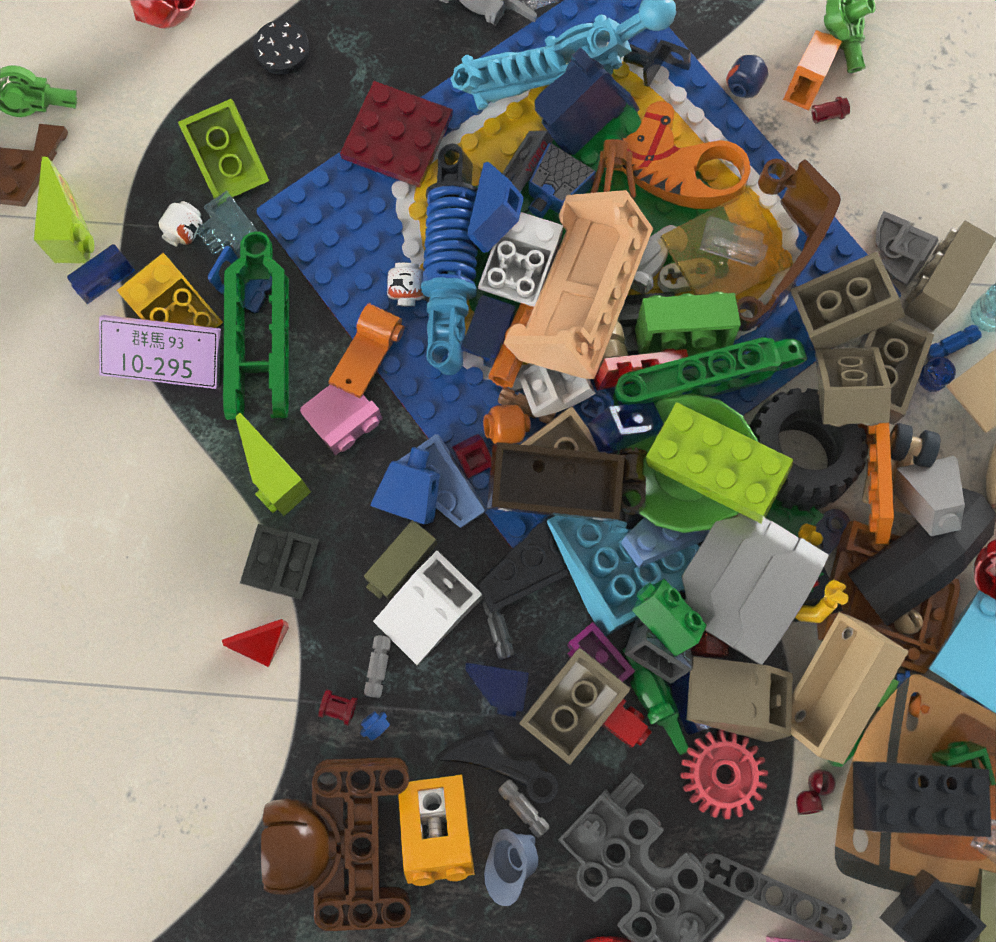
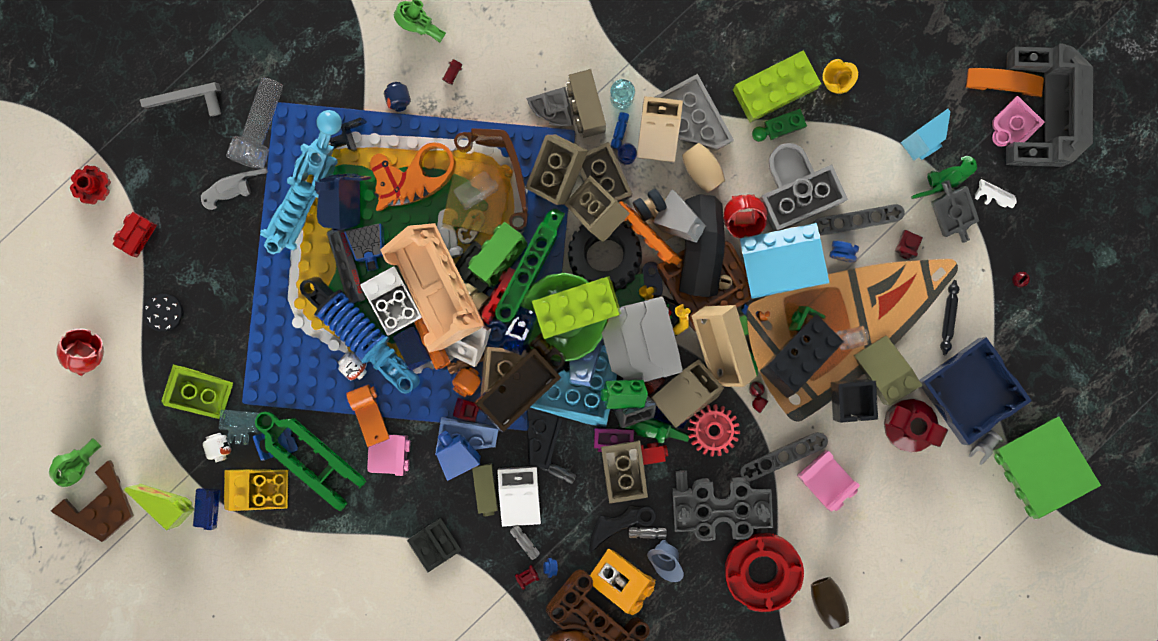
camera: 50 degrees left, 10 degrees up
lavender tile [99,315,221,389] -> none
red slope [222,619,289,667] -> none
lime slope [236,413,311,516] -> none
dark red plate [340,81,453,188] -> none
clear blue slope [465,663,529,717] -> none
blue slope [467,162,524,253] -> none
dark orange plant [590,139,636,198] -> none
orange slope [783,30,842,111] -> none

